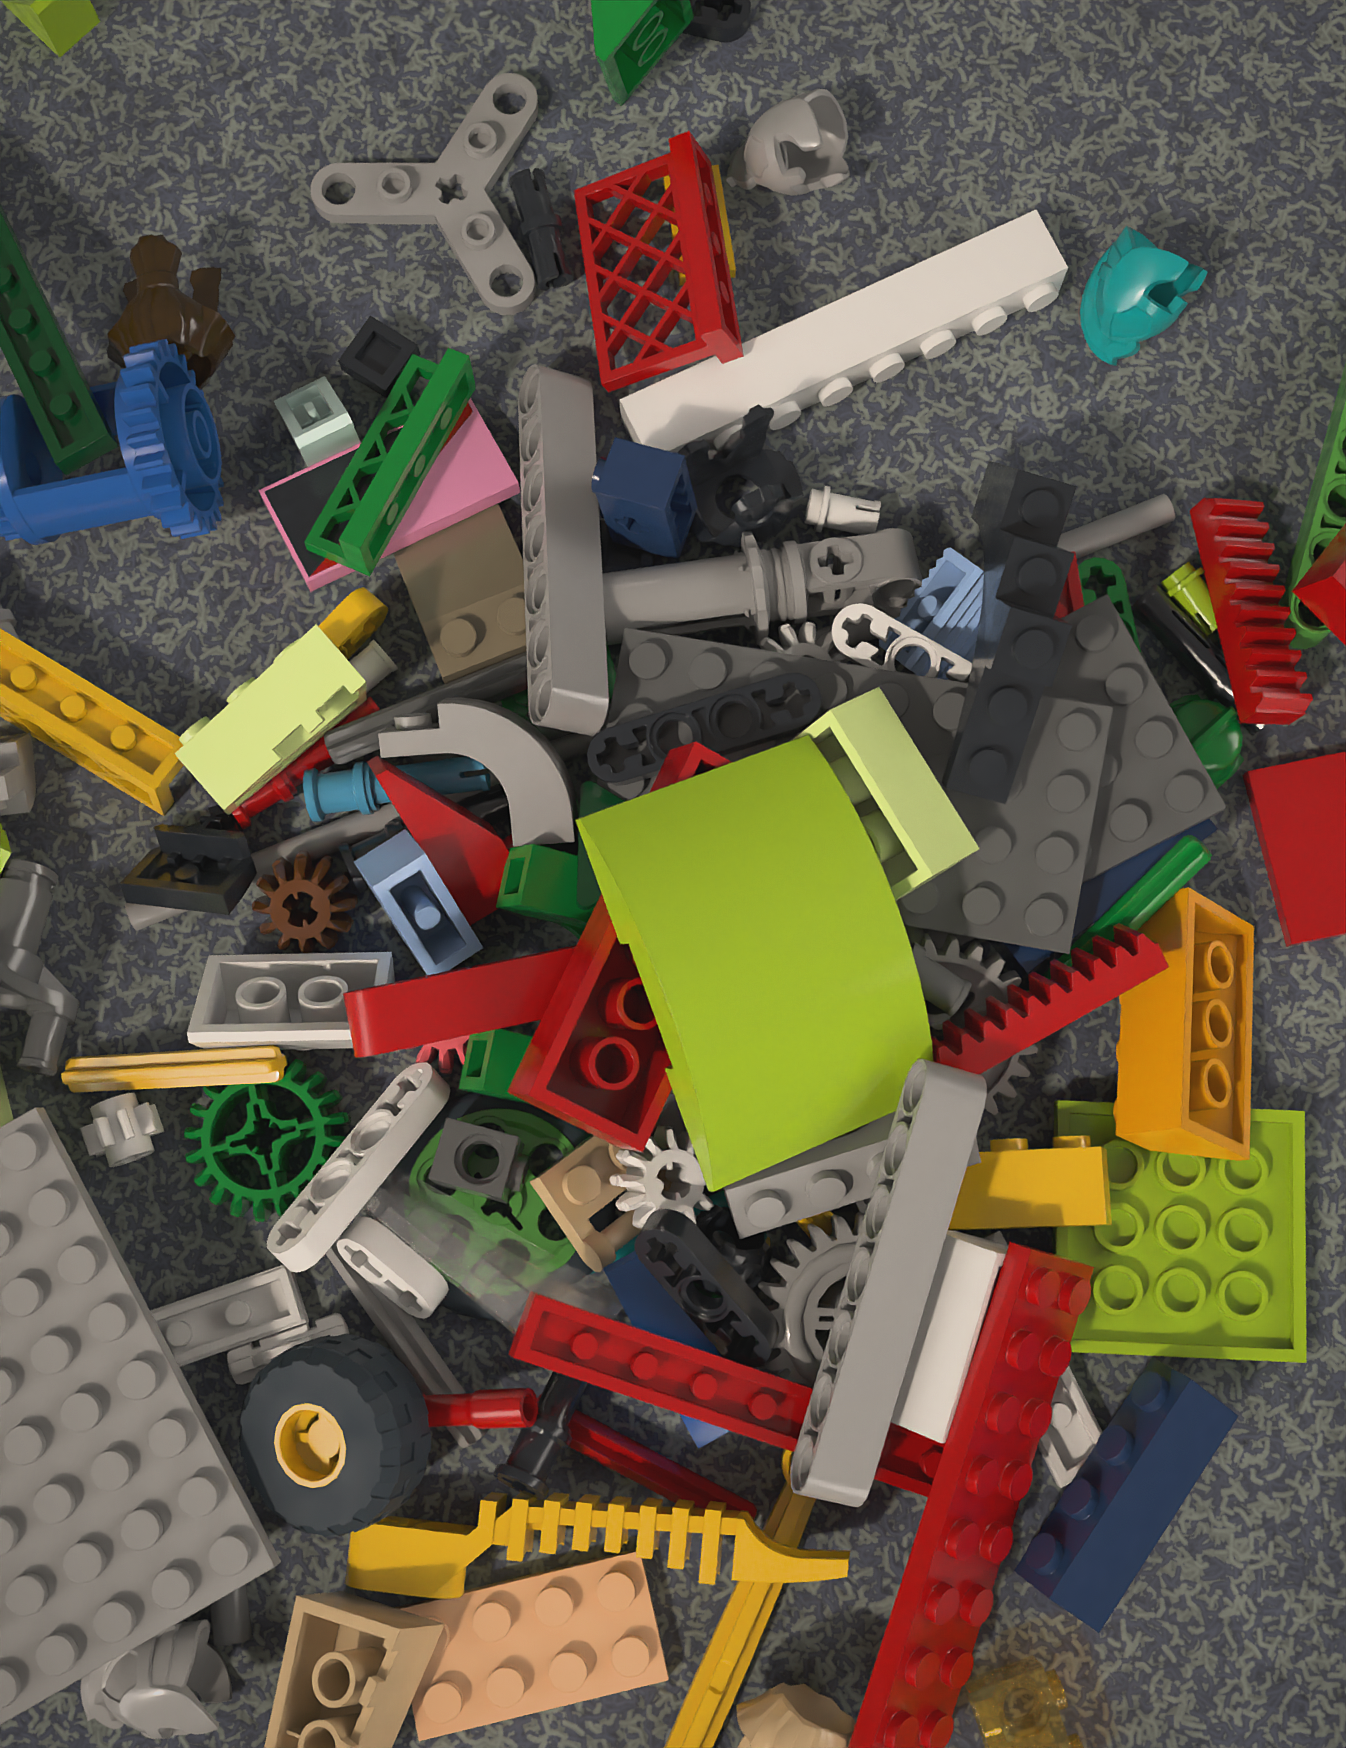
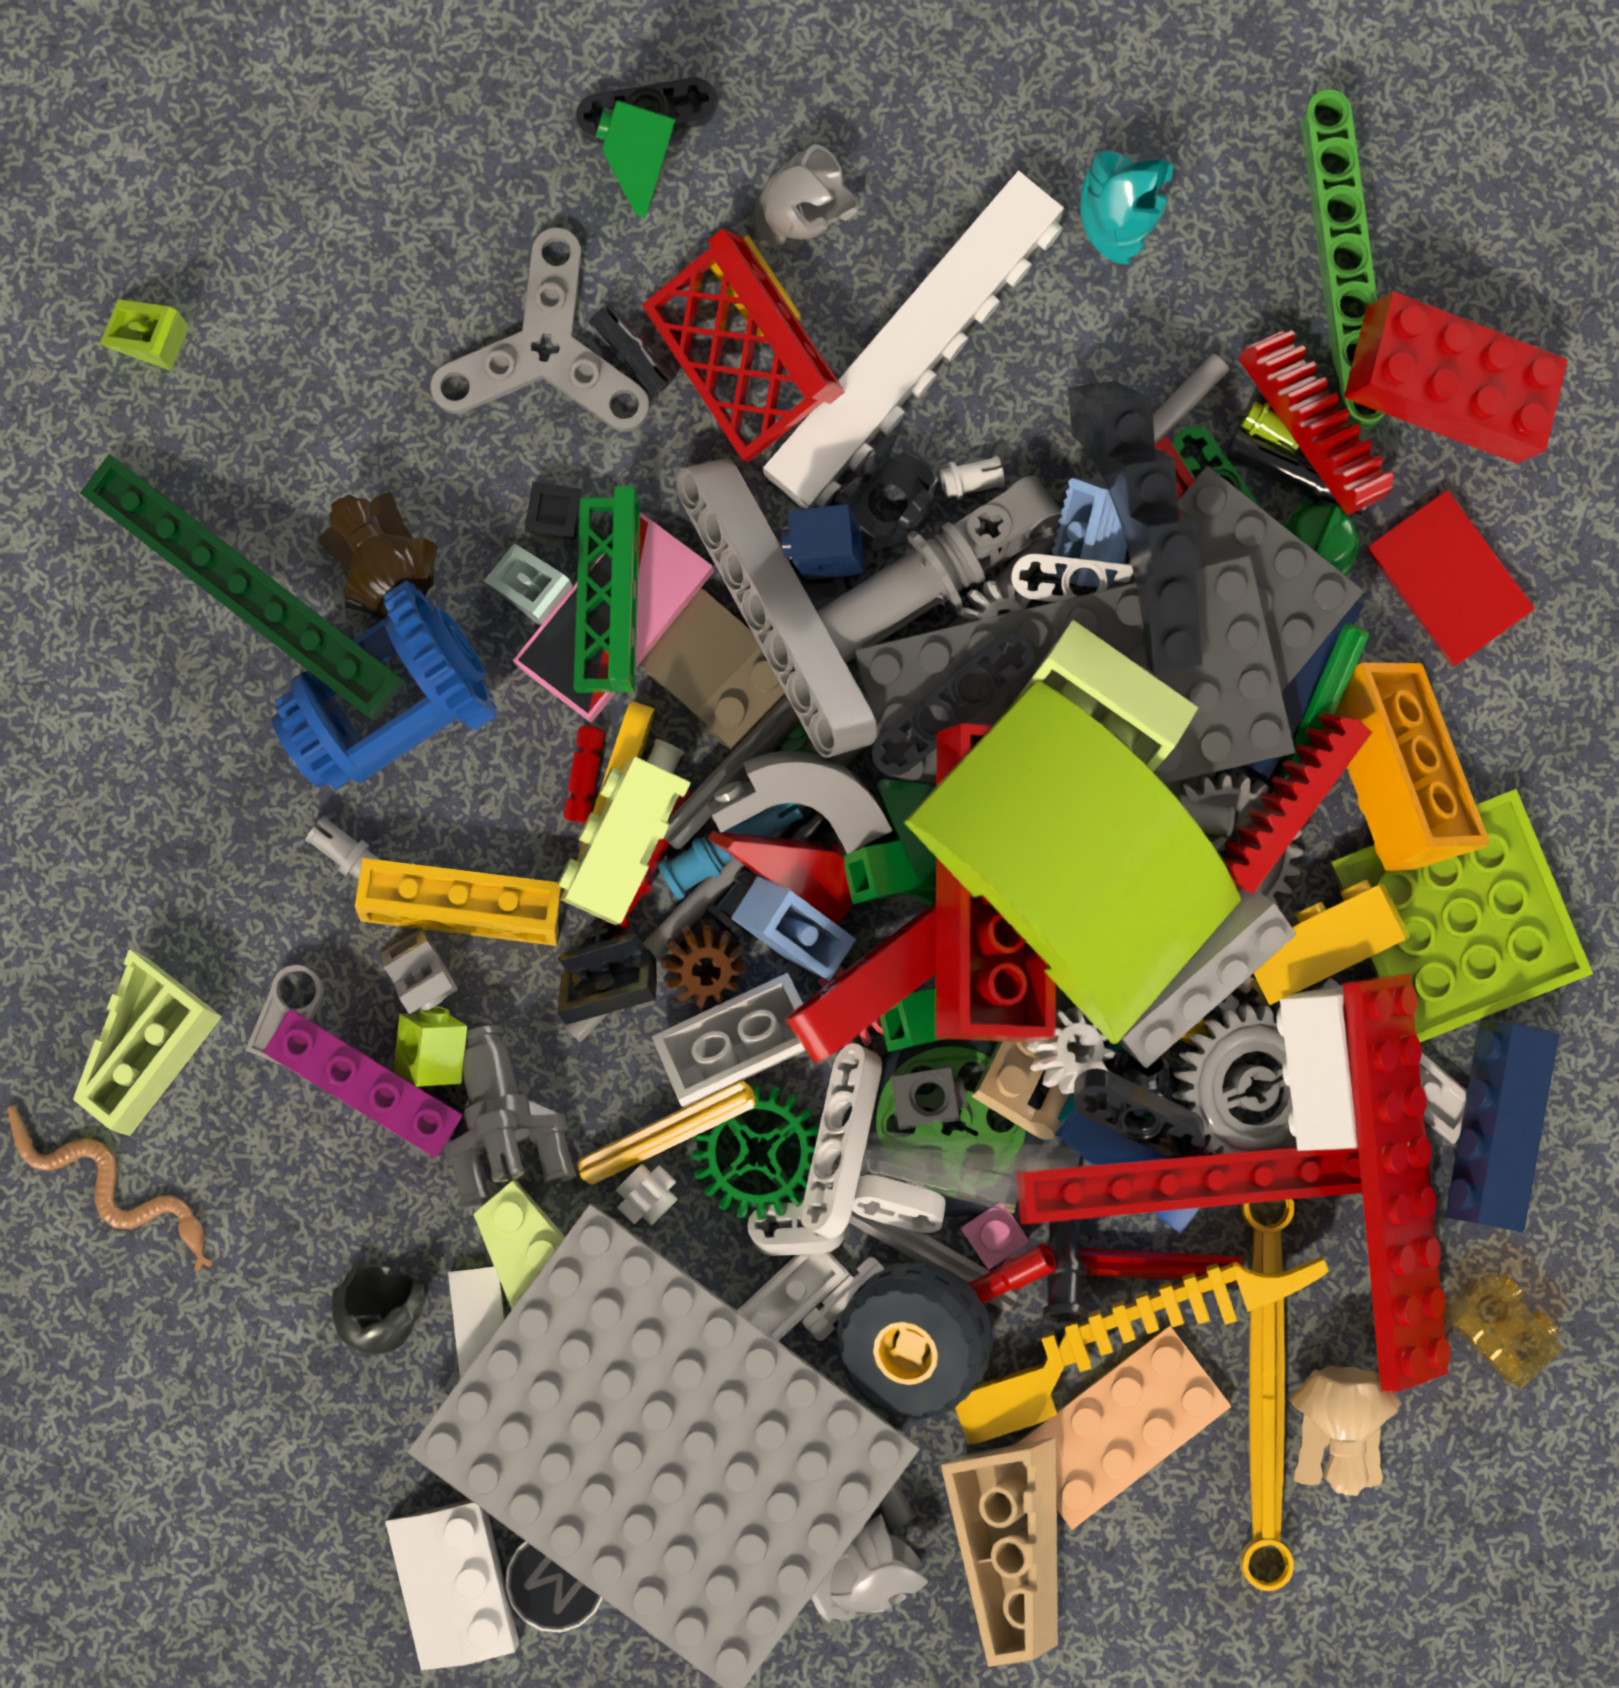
camera: 25 degrees left, 5 degrees up
light grey beam [790,1059,987,1508] -> none
none -> red axle [563,726,605,823]
none -> white beam [747,1203,845,1256]
none -> bright pink plate [960,1202,1030,1270]

